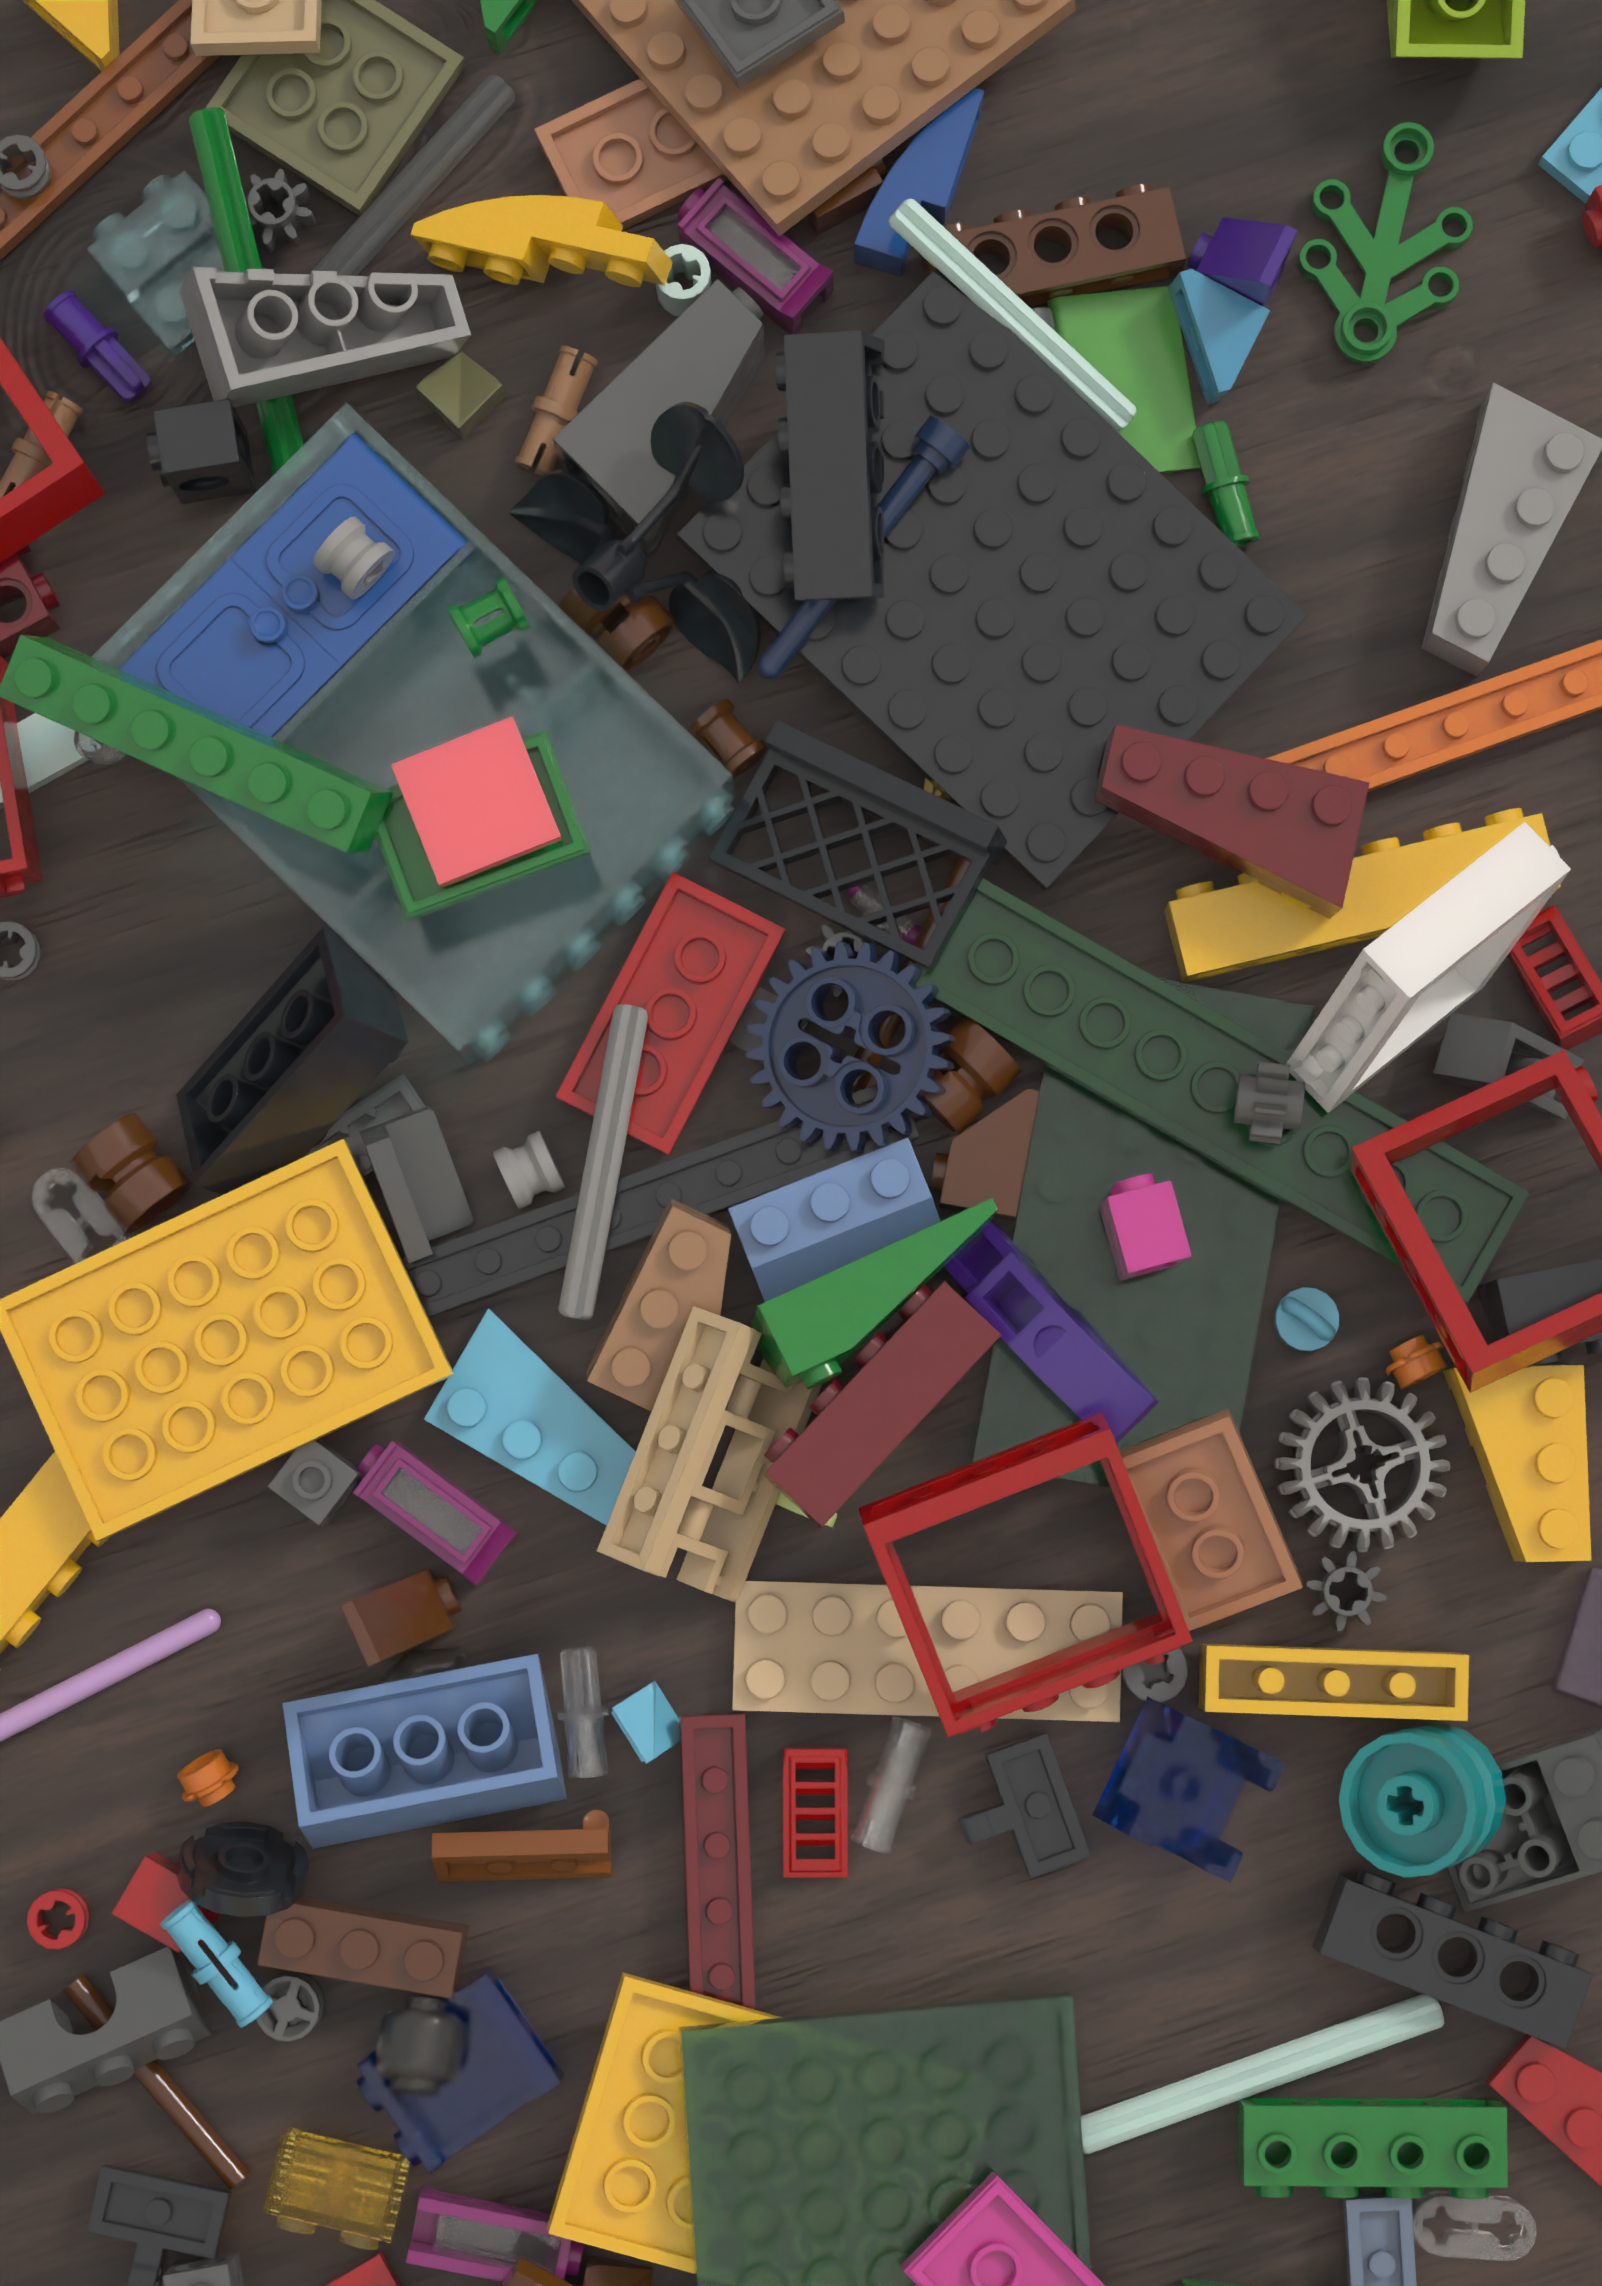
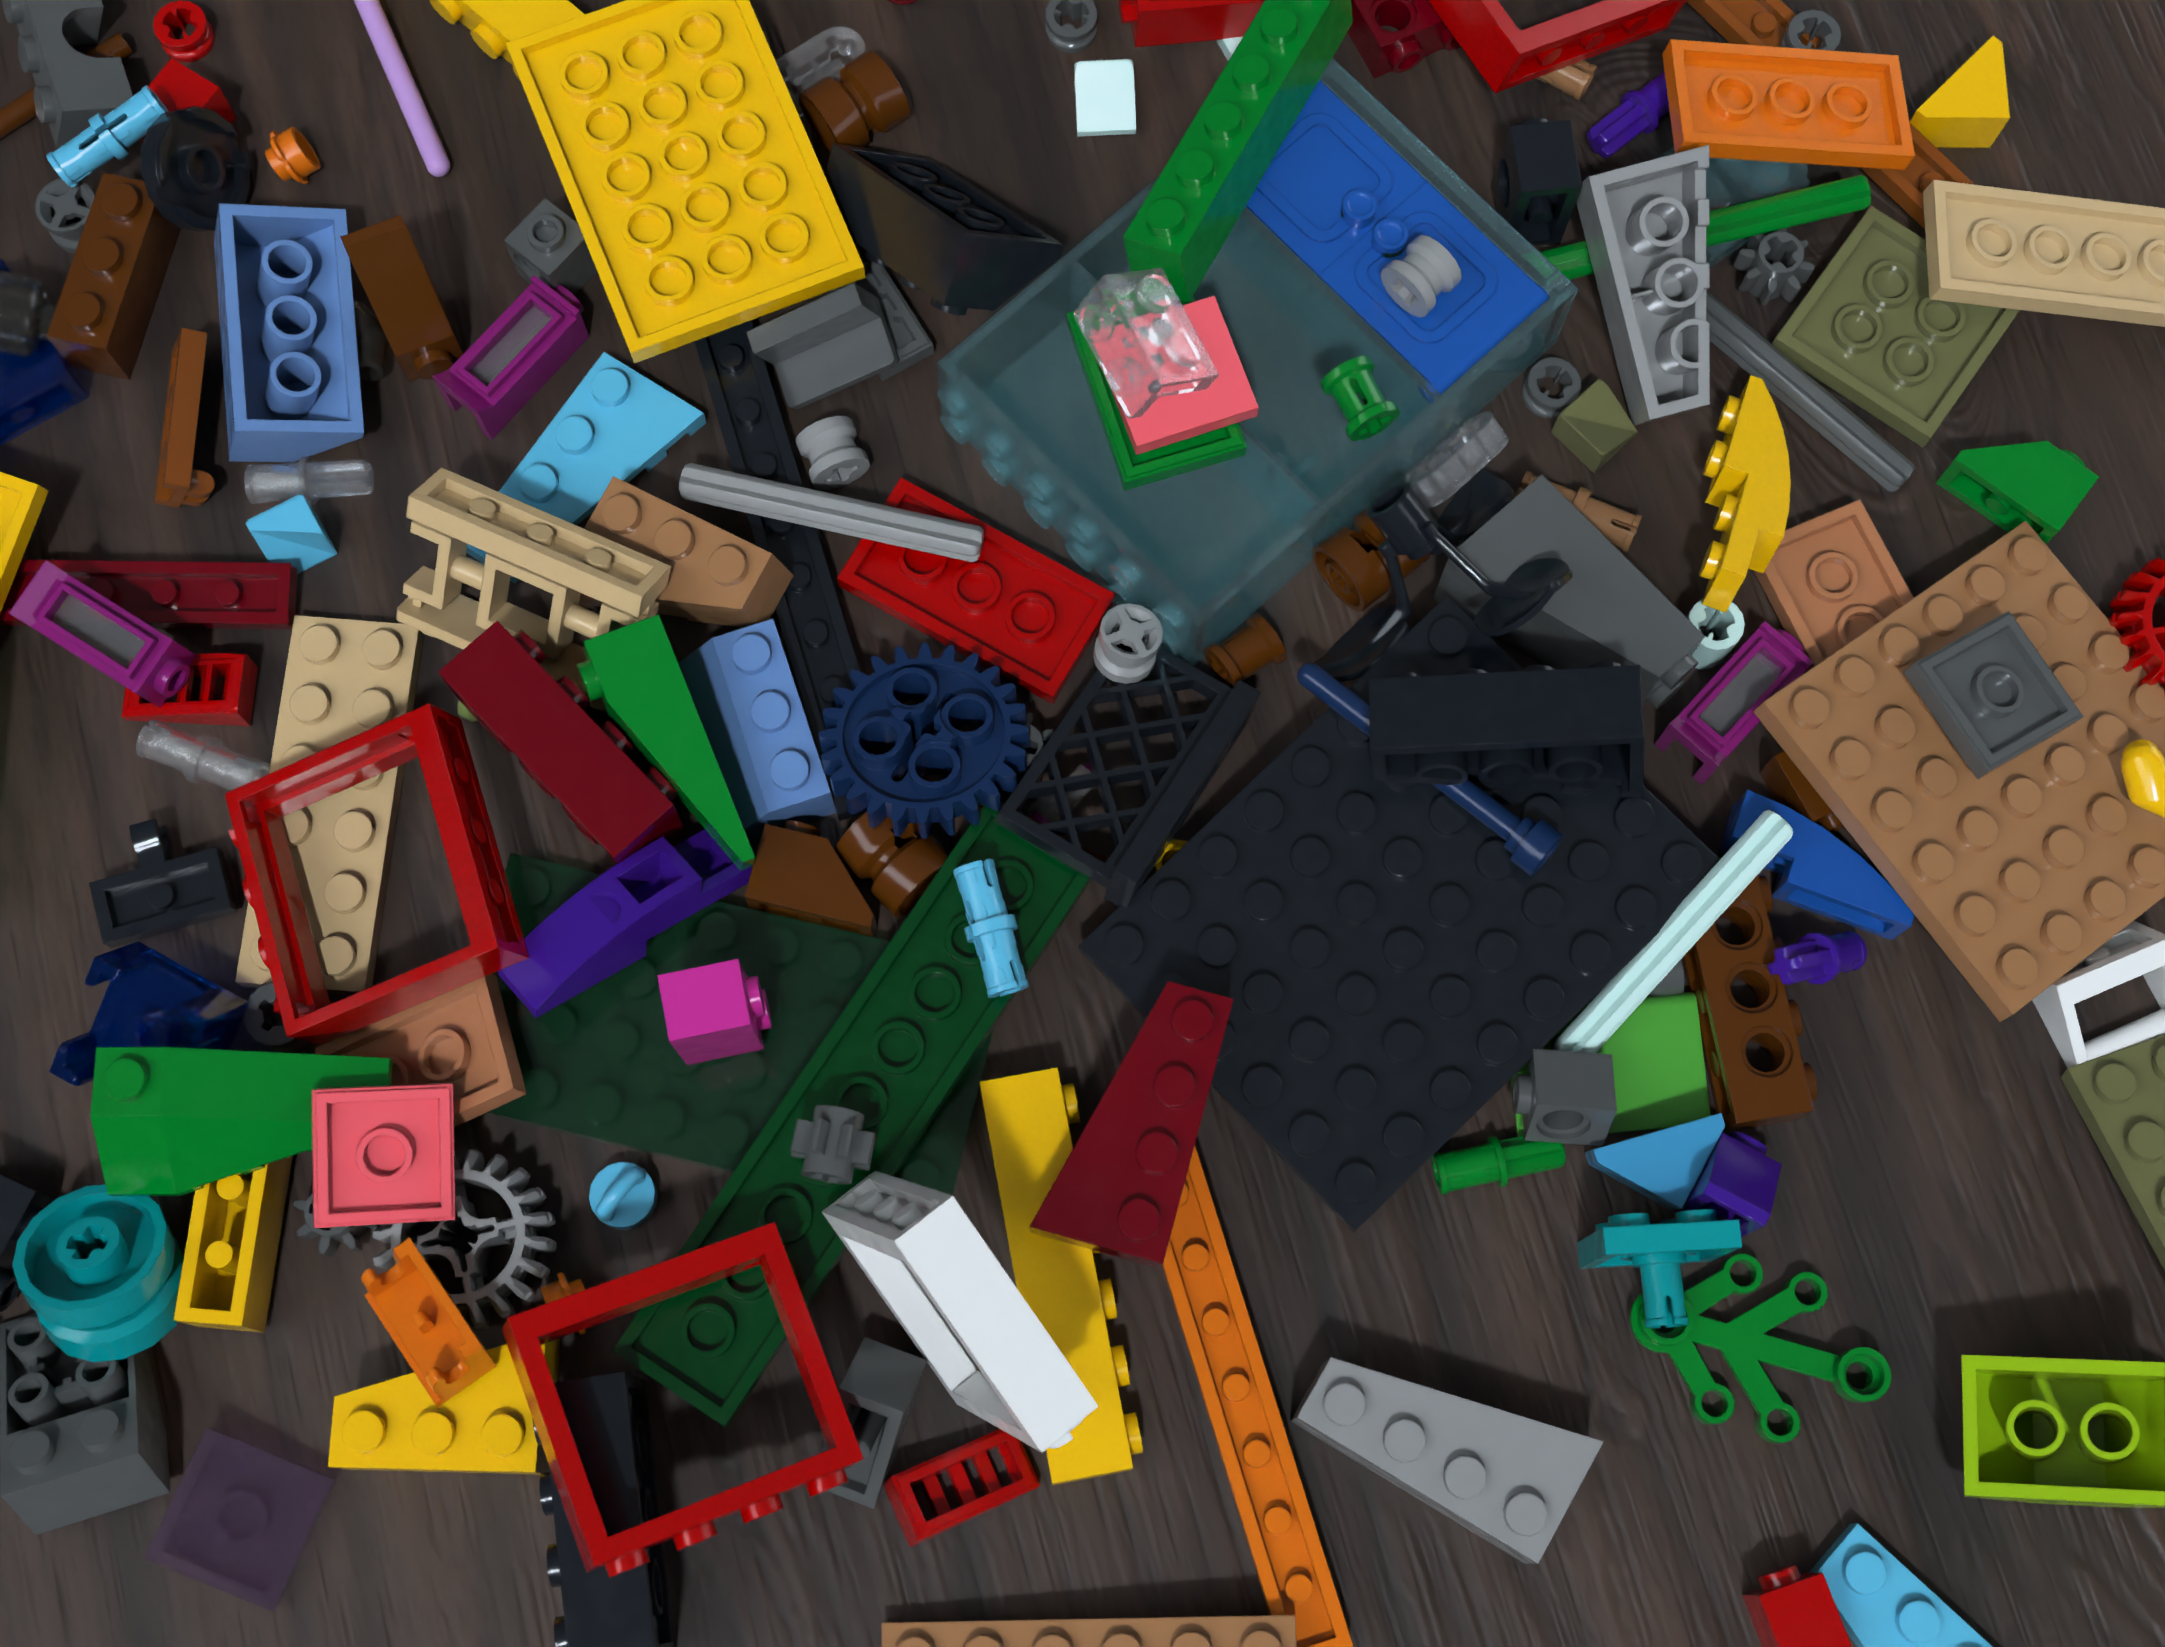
camera: 85 degrees right, 10 degrees down
none -> magenta window [9,560,196,708]
none -> green wedge [90,1047,393,1196]
none -> coral tile [311,1083,455,1228]
none -> orange hinge [361,1237,497,1407]
none -> medium azure pin [953,859,1029,998]
none -> light aqua slope [1074,59,1136,137]
none -> clear bracket [1074,268,1219,419]
none -> light grey wheel [1093,603,1163,684]
none -> clear beam [1403,411,1509,509]
none -> dark grey brick [1512,1049,1617,1146]
none -> dark grey bush [1521,357,1581,418]
none -> teal plate [1577,1209,1742,1329]
none -> orange plate [1662,39,1915,170]
none -> dark purple axle [1768,931,1867,985]

